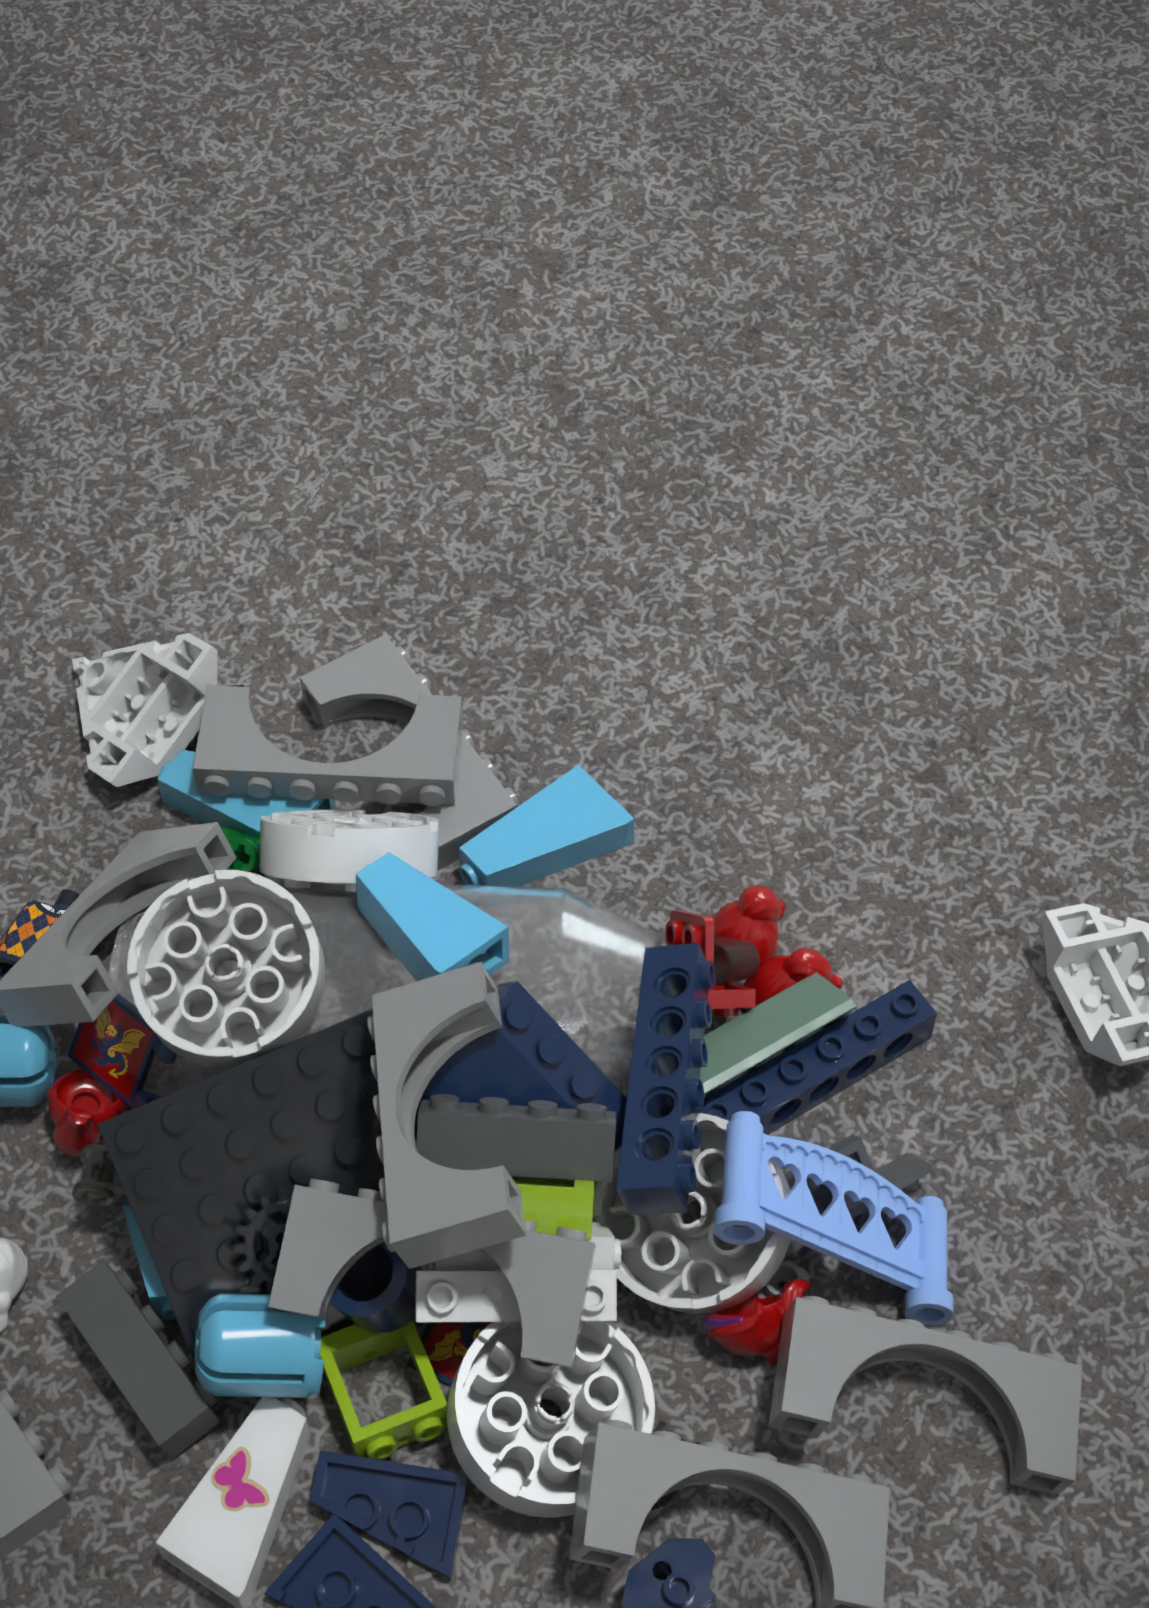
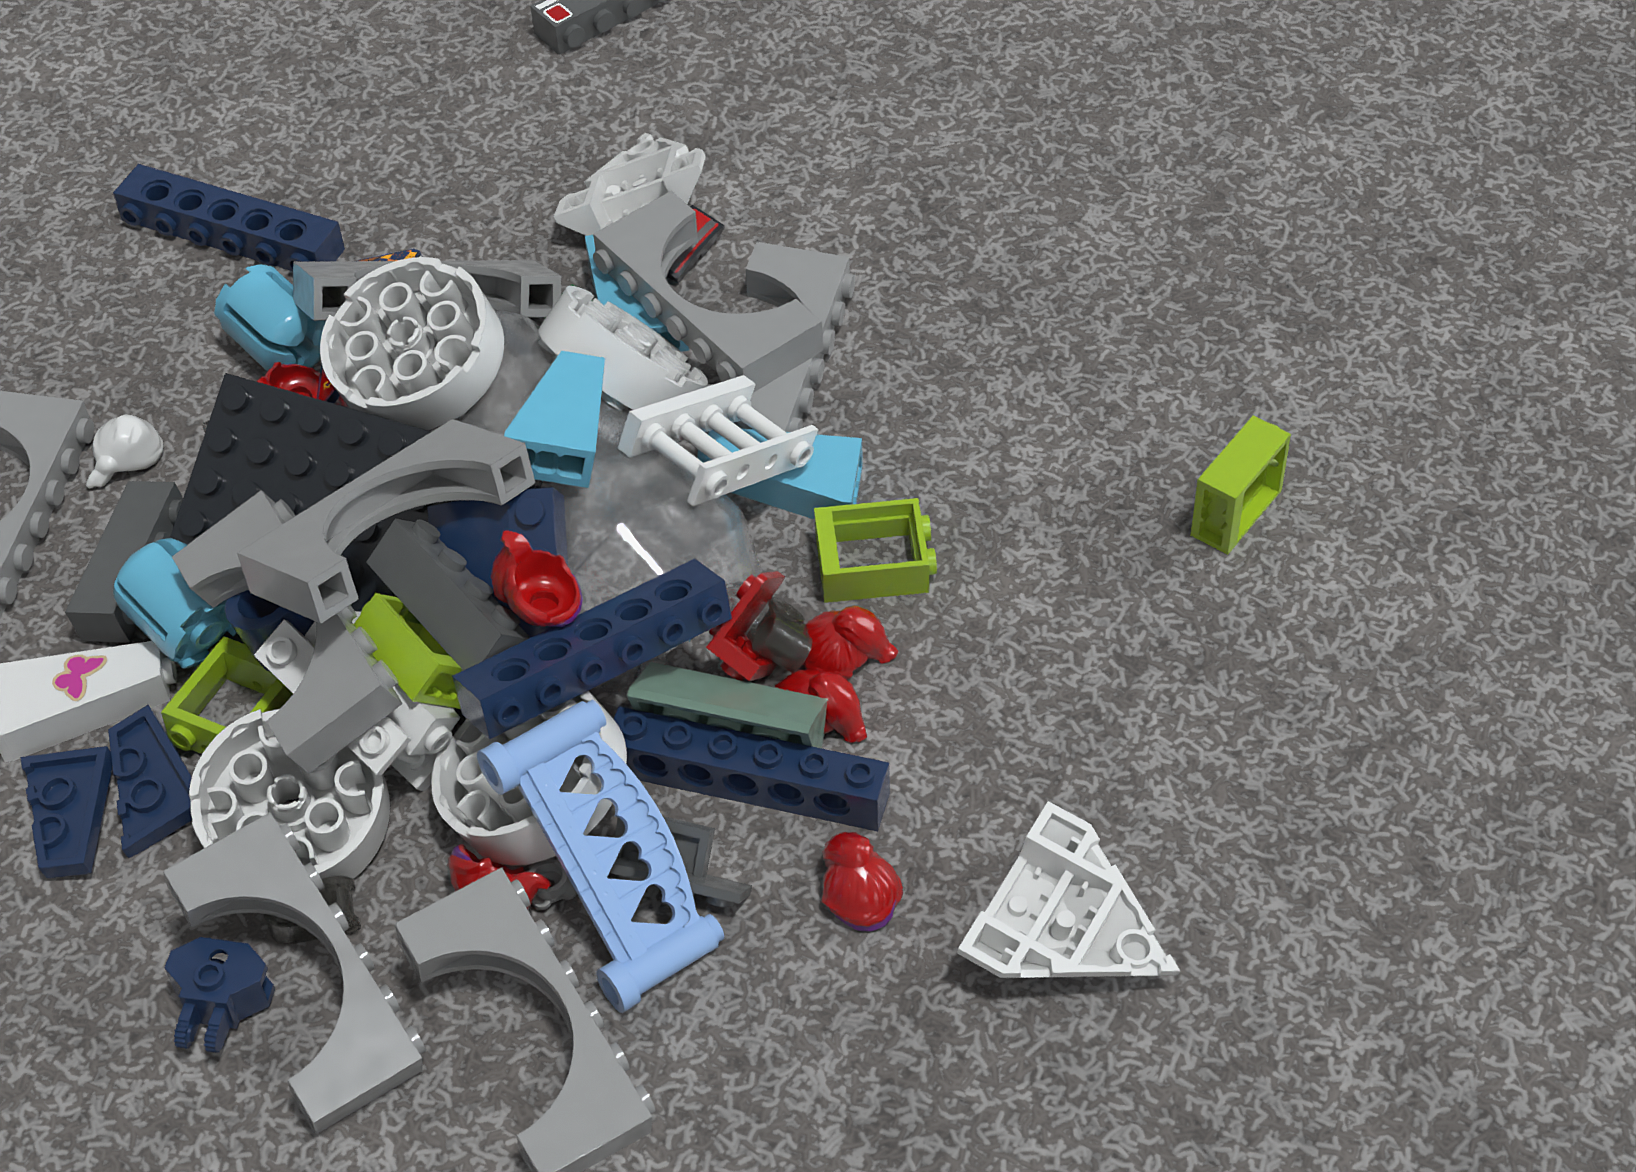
camera: 50 degrees right, 5 degrees down
none -> red hair [491,530,583,627]
none -> white fence [618,375,818,506]
none -> lime window [814,498,937,603]
none -> red hair [821,832,903,931]
none -> lime window [1190,415,1291,555]

